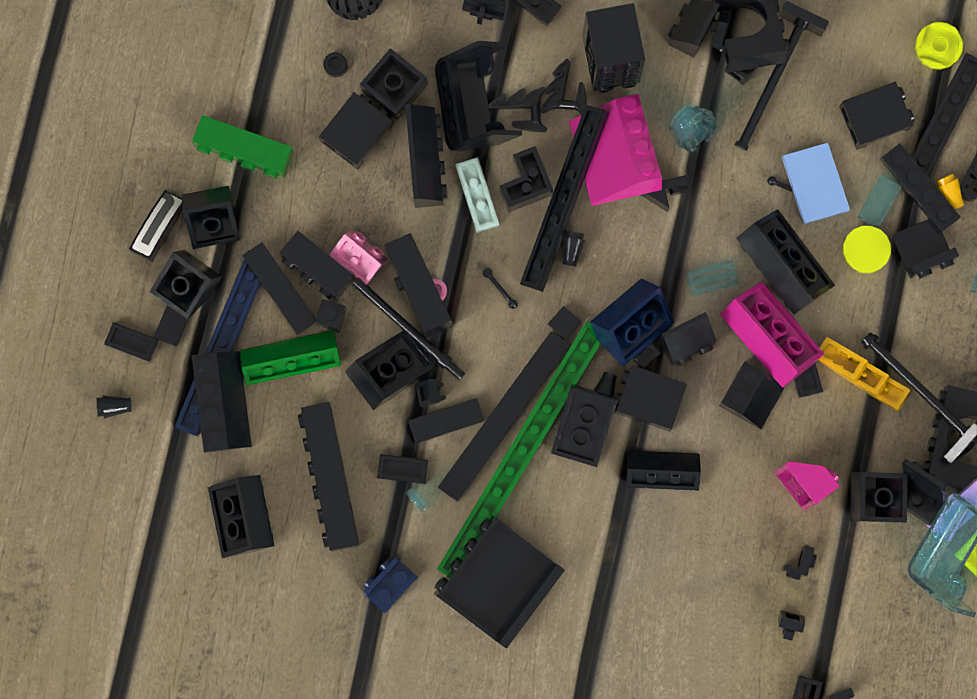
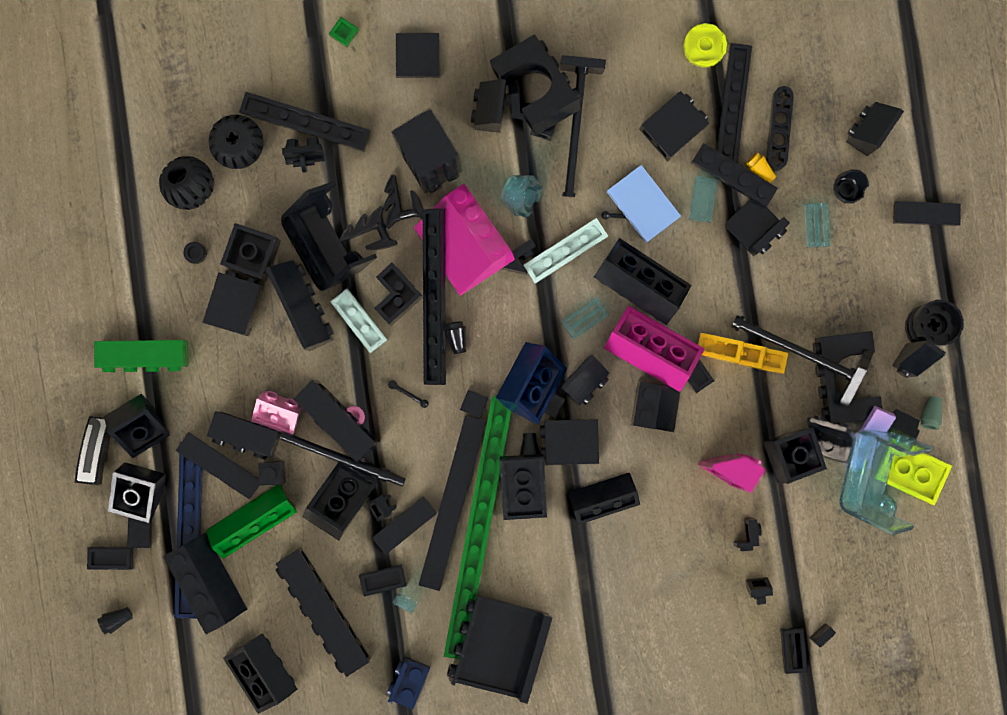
camera: 25 degrees left, 5 degrees up
neon yellow tile [843,226,891,274] -> none
none -> light aqua plate [523,218,608,284]

